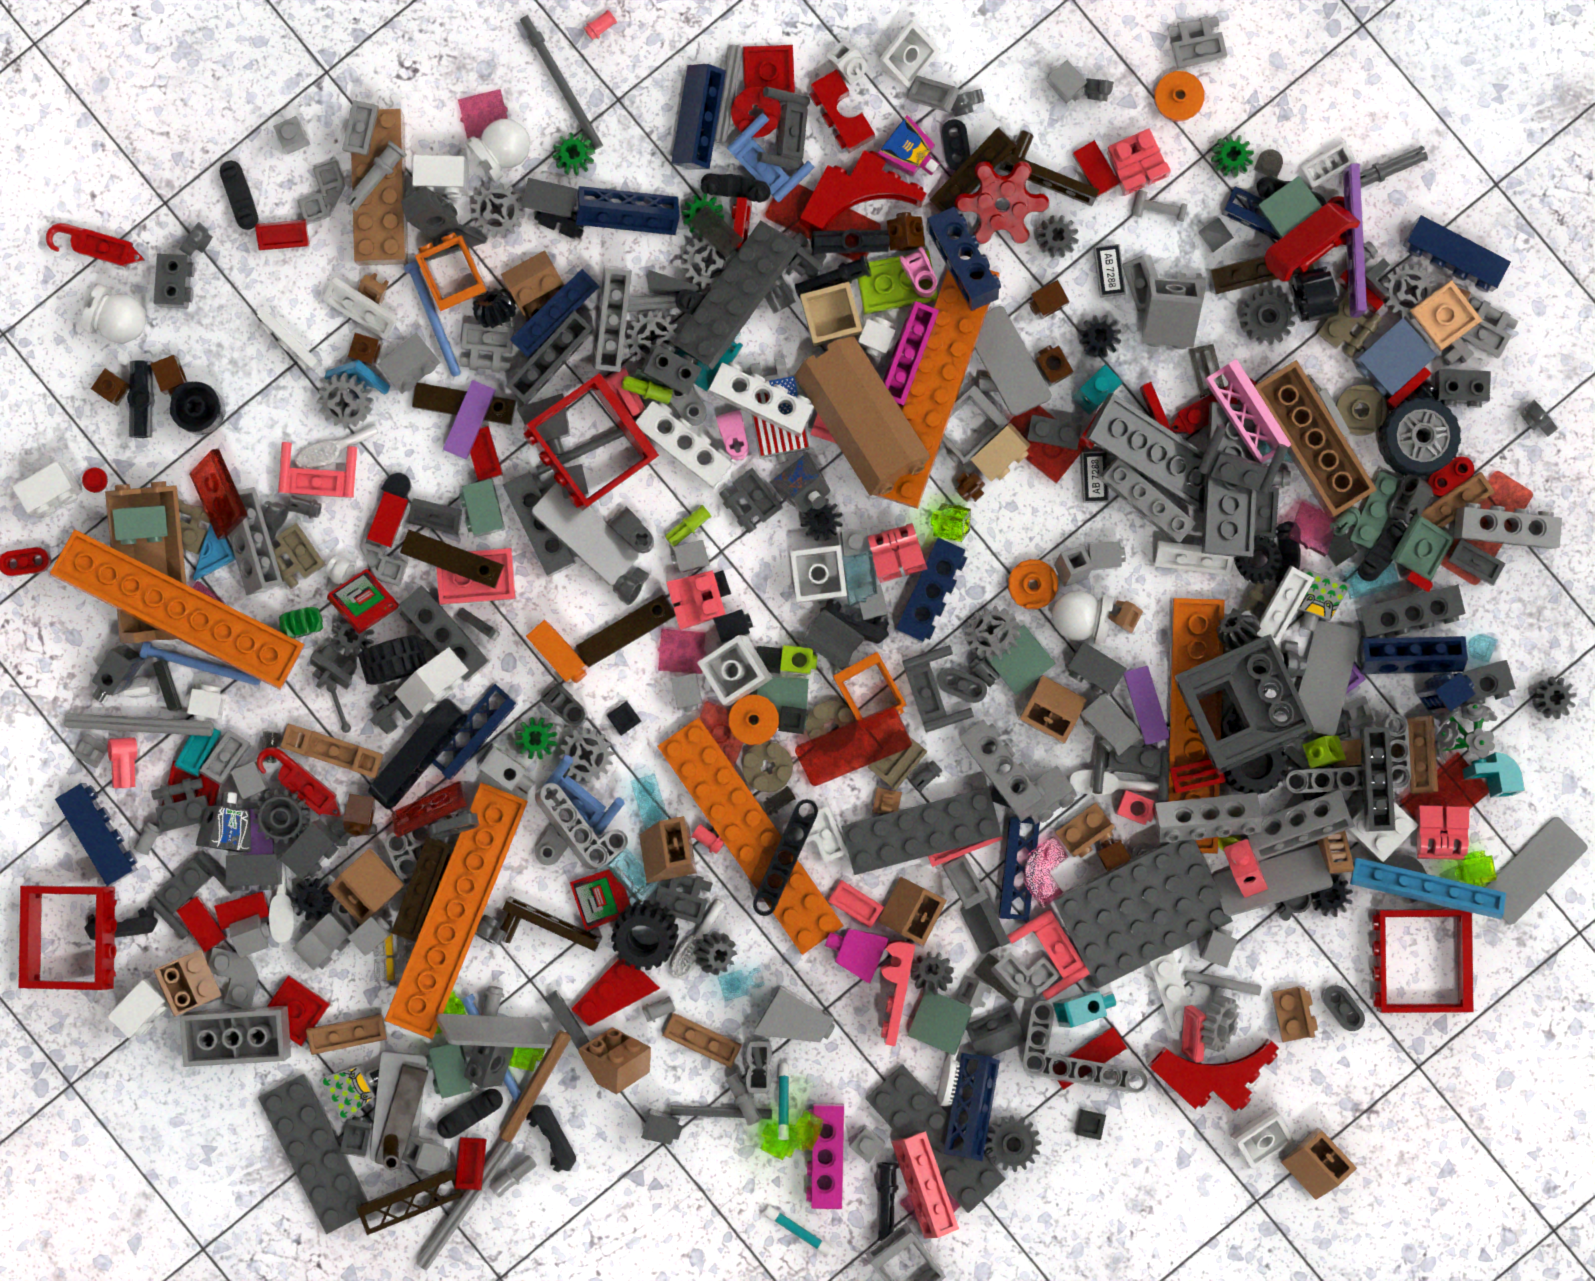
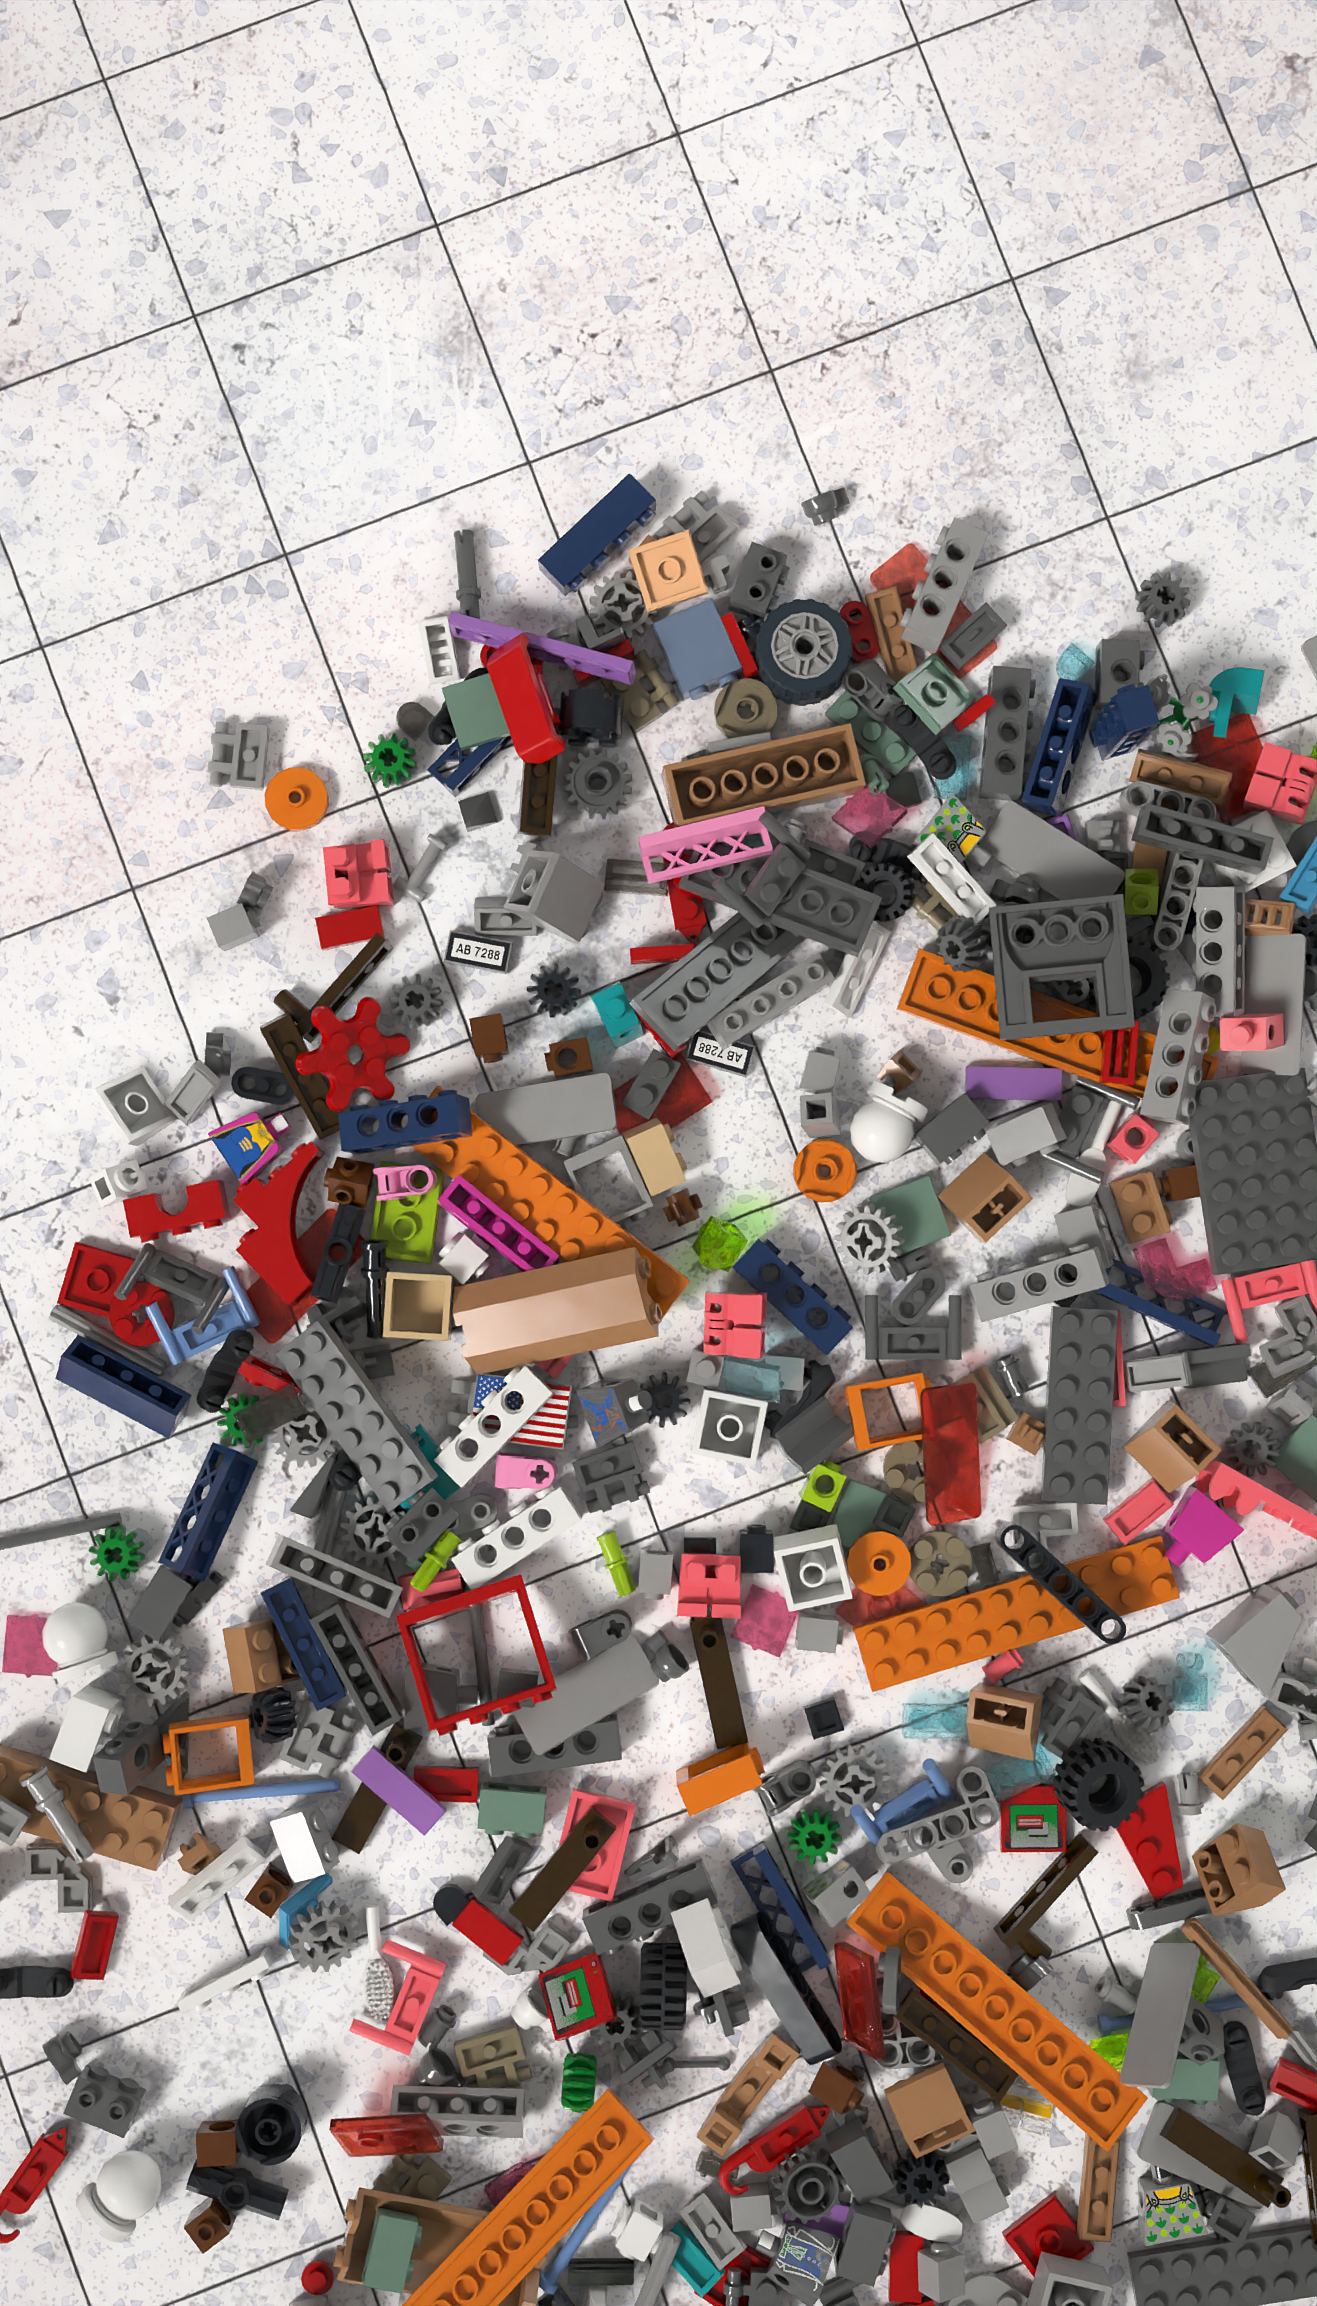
camera: 75 degrees left, 0 degrees up
dark azure tile [193,517,236,581] -> none

